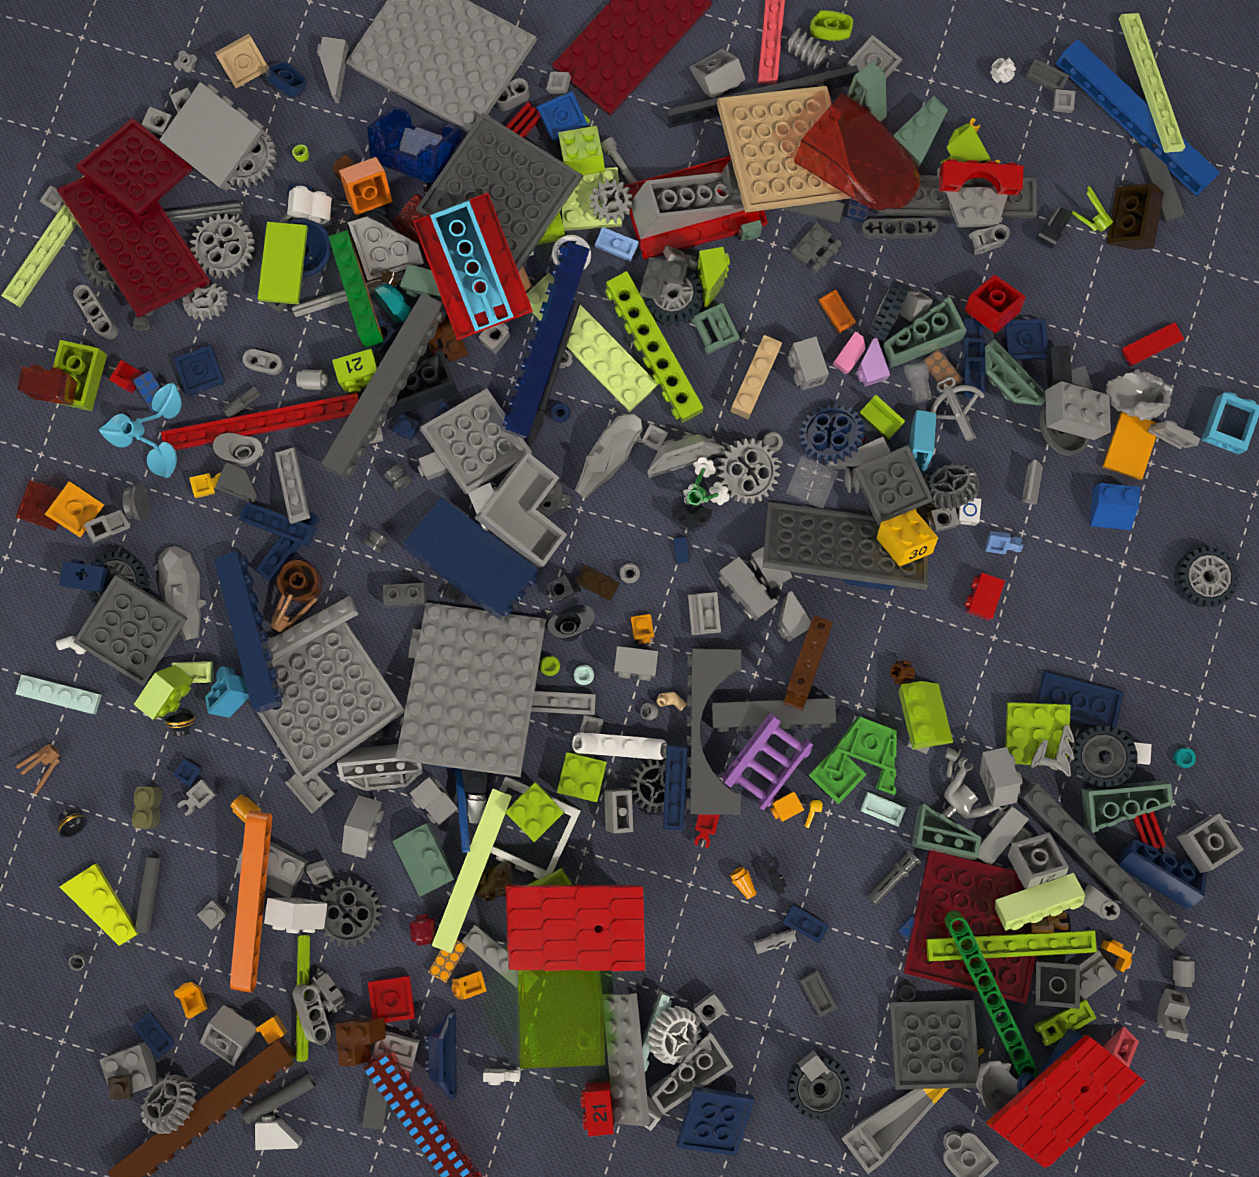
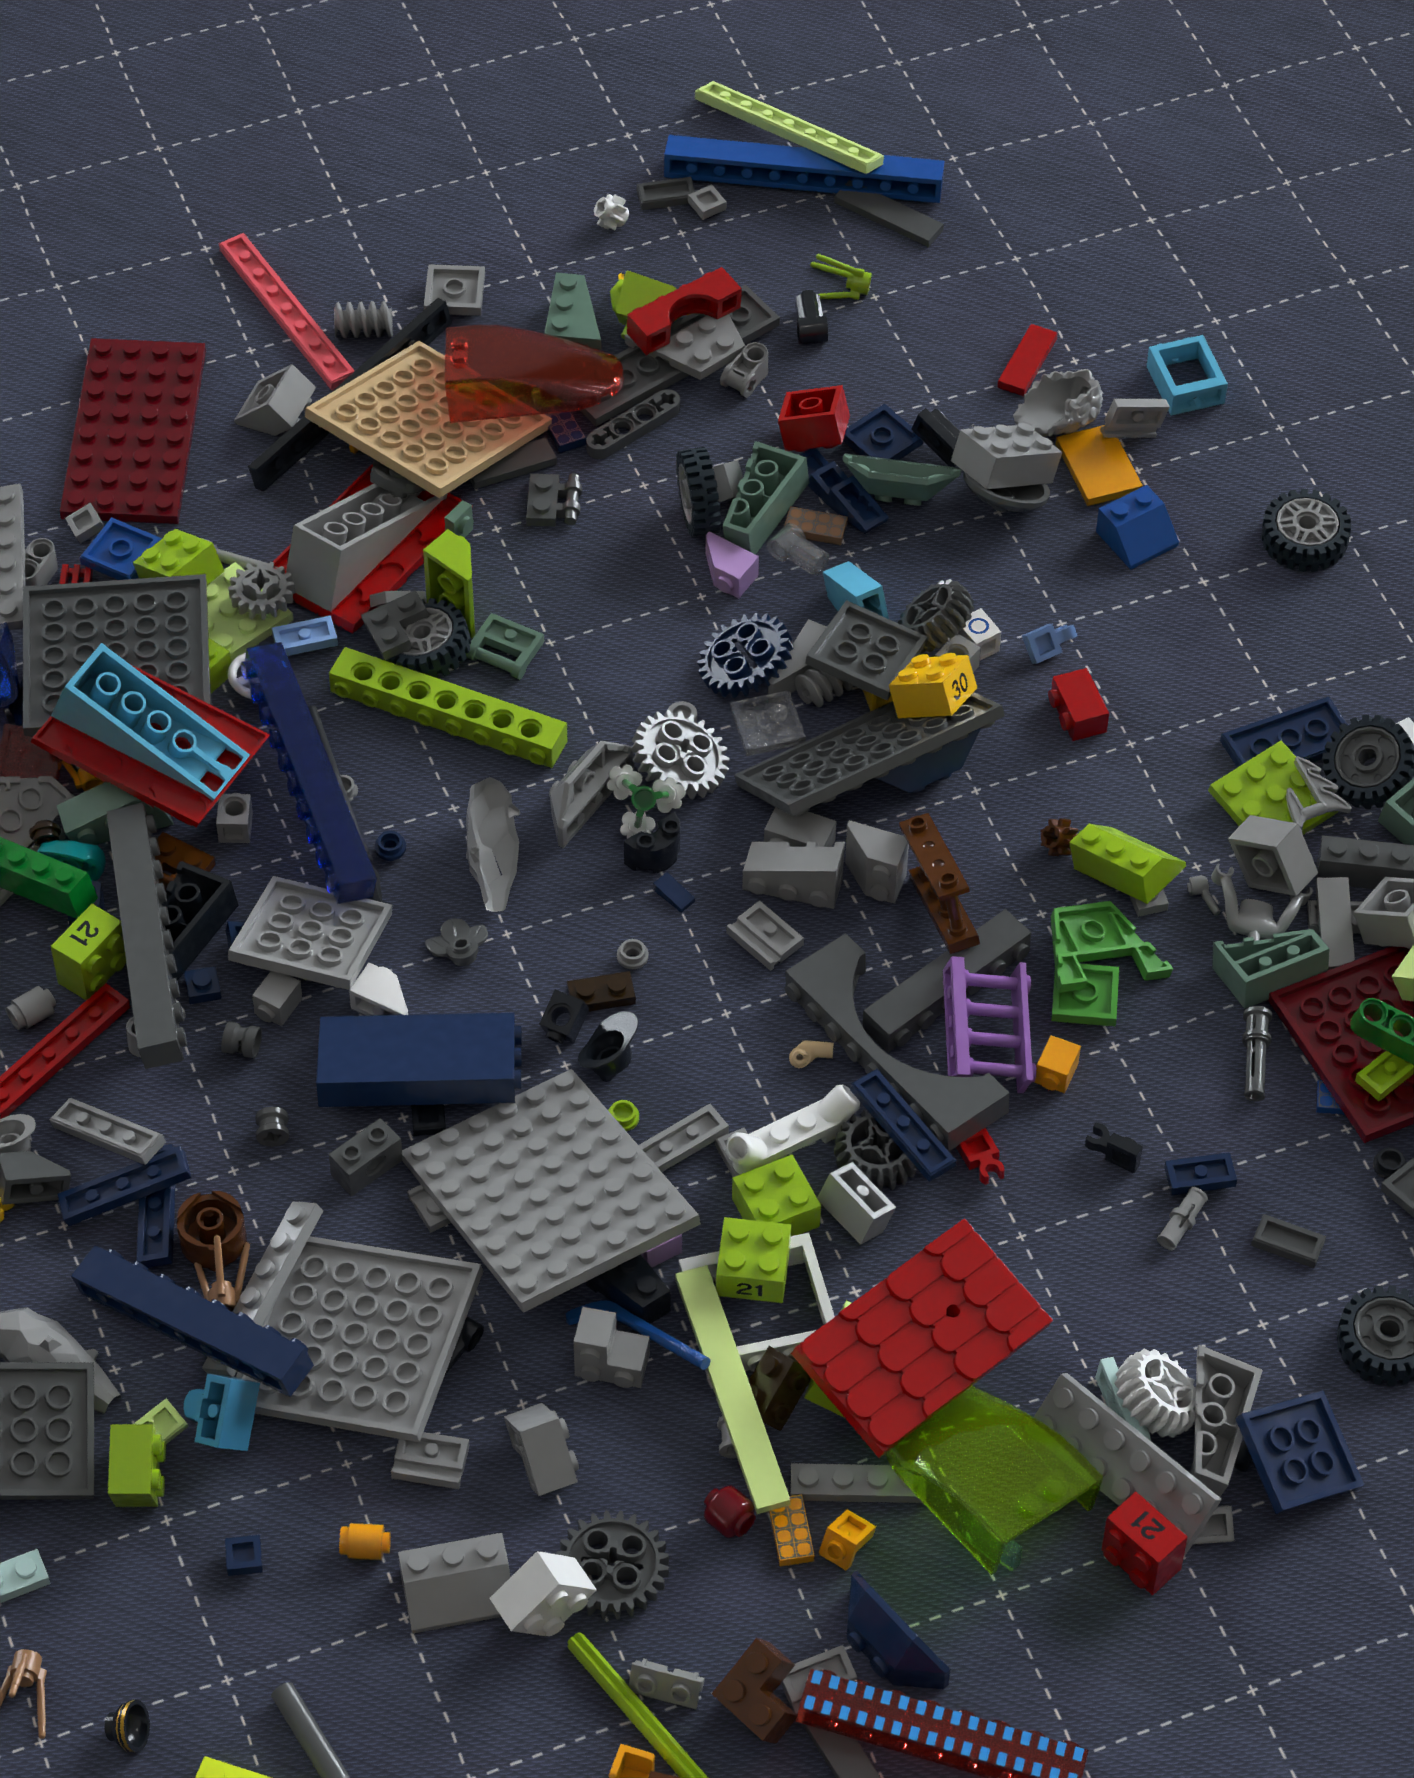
camera: 40 degrees left, 30 degrees down
olive brick [132,786,162,829] -> none
black piece [165,713,195,736] -> none
light grey plate [178,779,217,816] -> none
light grey plate [197,900,228,930] -> none
orange beam [230,810,272,993] -> none
light grey beam [293,983,331,1045] -> none
light grey plate [306,859,334,885] -> none
light grey wedge [337,744,423,791] -> none
red plate [368,975,416,1023] -> none
sand green slope [392,822,457,897] -> none
white cone [466,792,487,823] -> none
light grey piece [475,452,567,568] -> none
white plate [483,1069,521,1085] -> none
yellowish green plate [526,273,657,413] -> none
light aqua plate [574,665,594,685] -> none
light grey brick [614,646,658,681] -> none
light orange bracket [631,614,654,644] -> none
light grey plate [641,424,668,451] -> none
light grey hinge [641,703,659,720] -> none
light grey brick [693,991,726,1026] -> none
tan arch [730,335,782,420] -> none
light orange cone [730,867,757,899] -> none
light grey brick [787,337,829,391] -> none
light grey panel [798,1050,830,1082] -> none
yellow hand [804,800,823,828] -> none
lime piece [810,10,853,41] -> none
orange tile [818,289,856,334] -> none
bright pink piece [833,331,866,374] -> none
sand green wedge [844,61,887,131] -> none
lime panel [859,395,905,440] -> none
light aqua tile [860,792,906,827] -> none
light grey piece [930,377,984,441] -> none
light grey slope [1022,460,1043,505] -> none
dark brown slope [1106,183,1164,250] -> none

